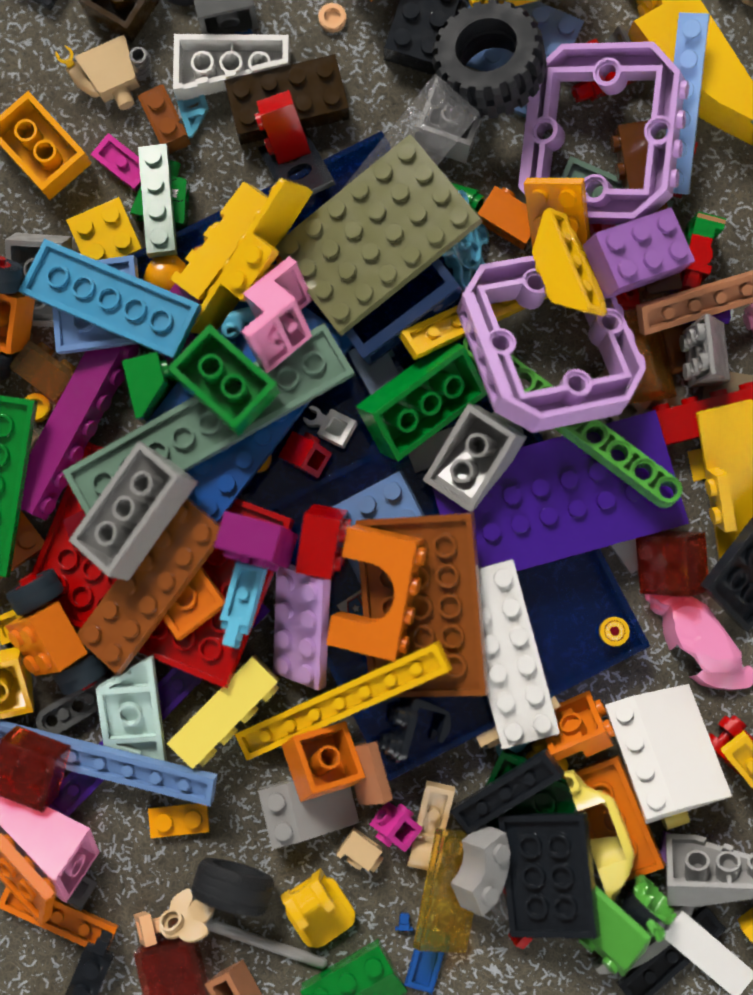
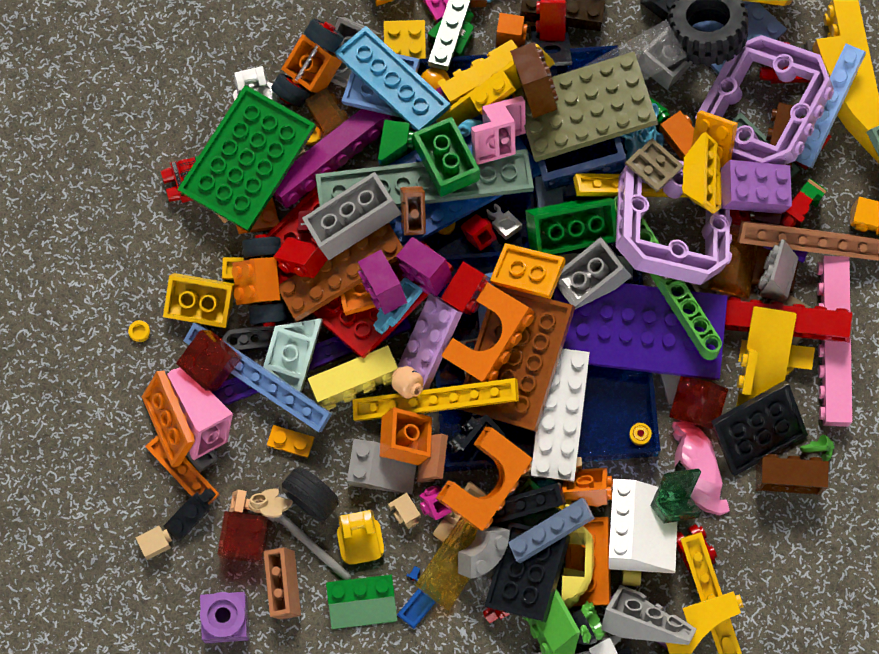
camera: 25 degrees right, 10 degrees down
none -> red brick [273,237,328,279]
none -> magenta brick [357,250,408,315]
none -> light nougat head [392,366,424,399]
none -> dark orange brick [400,186,426,235]
none -> orange arch [435,427,533,531]
none -> light orange plate [490,243,566,299]
none -> orange brick [496,13,528,48]
none -> sand blue plate [508,498,594,563]
none -> reddish brown brick [510,42,559,118]
none -> dark tan slope [625,138,684,192]
none -> clear green bracket [650,468,702,524]

